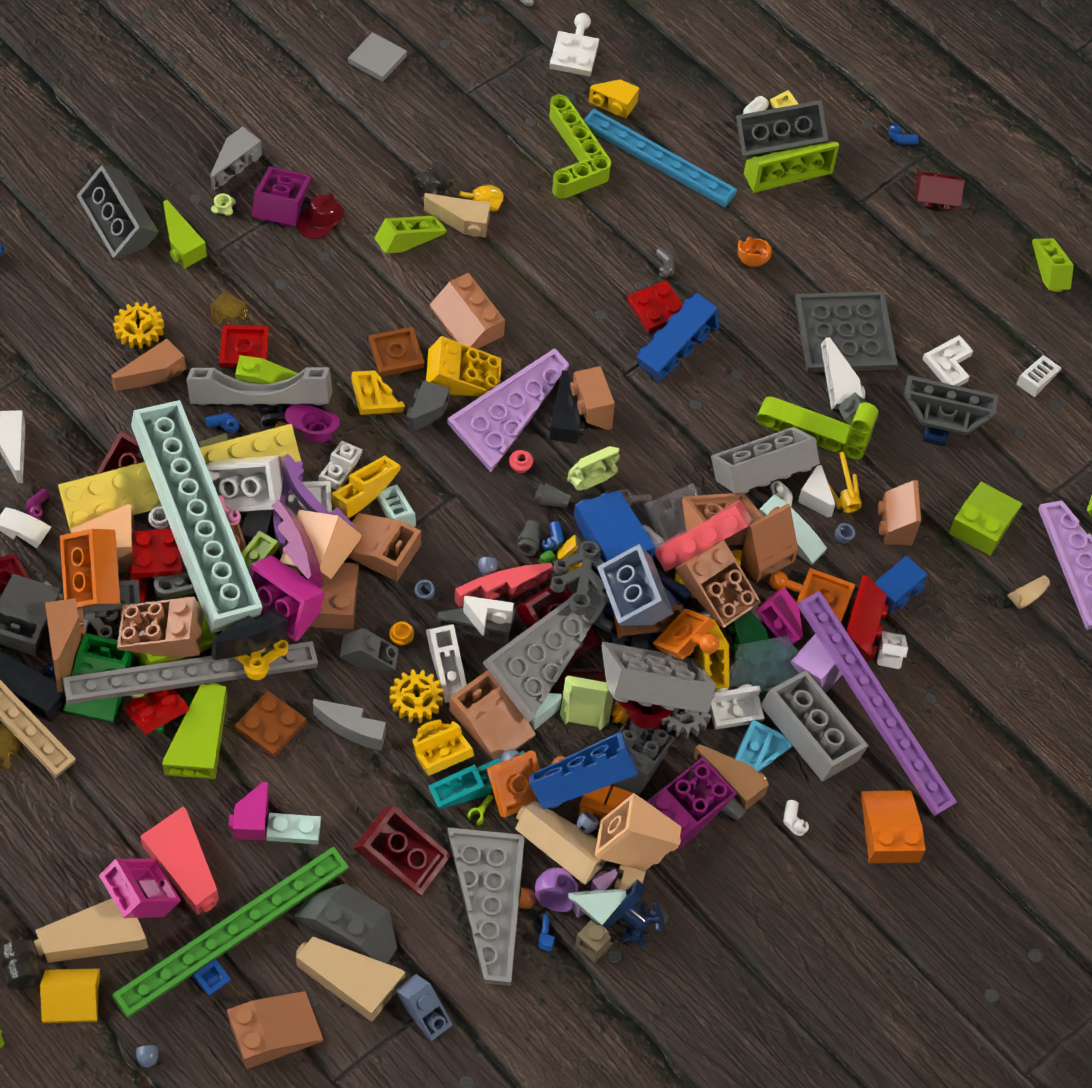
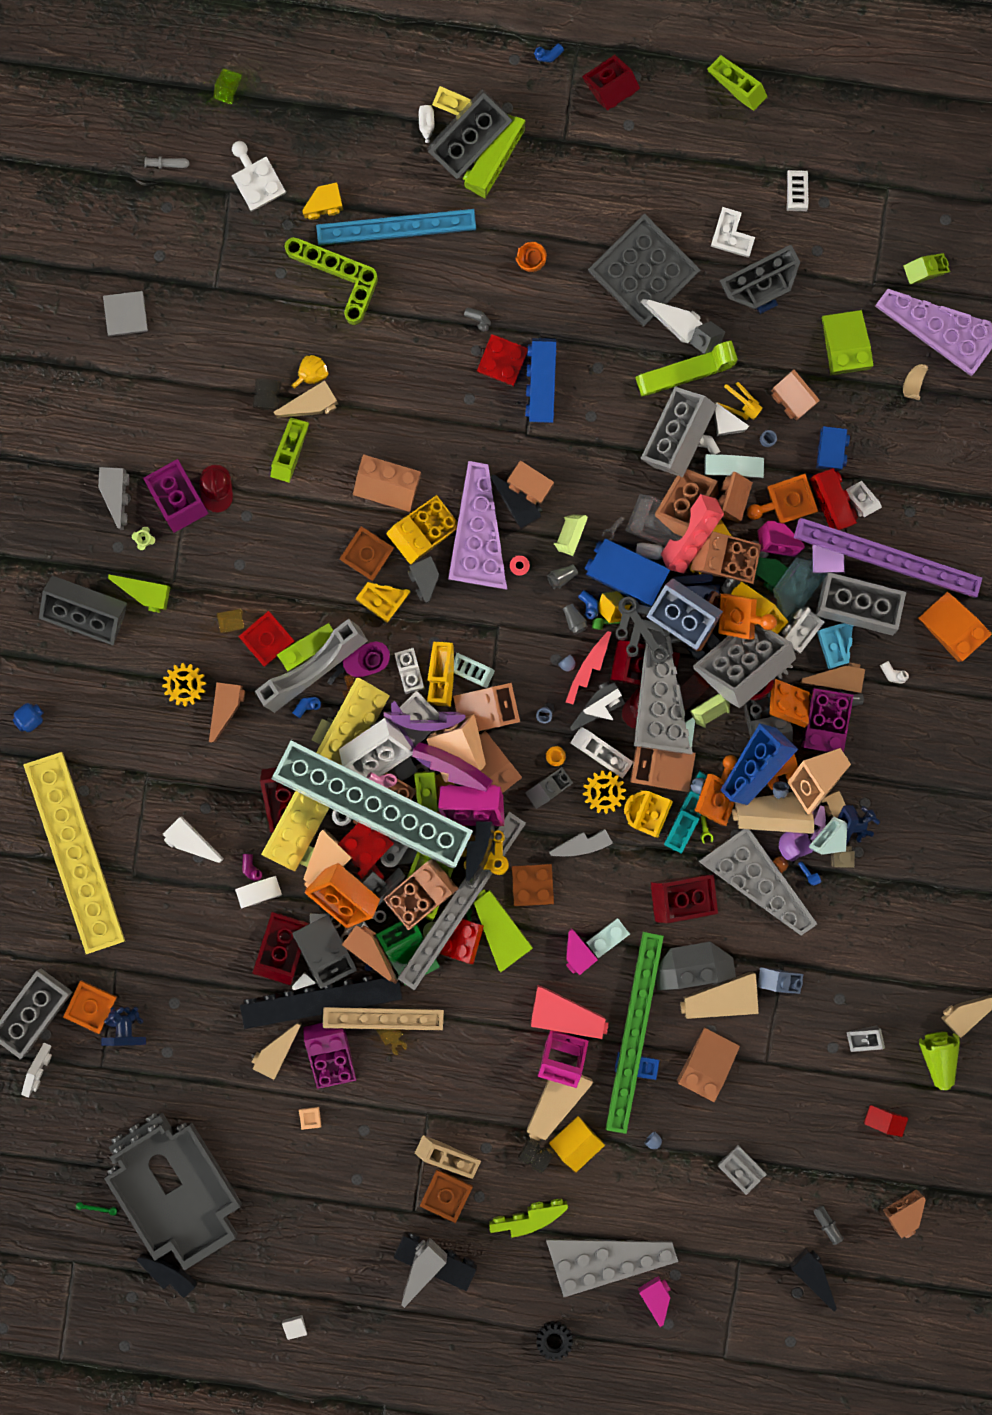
camera: 35 degrees left, 30 degrees up
none -> orange plate [770,679,810,728]

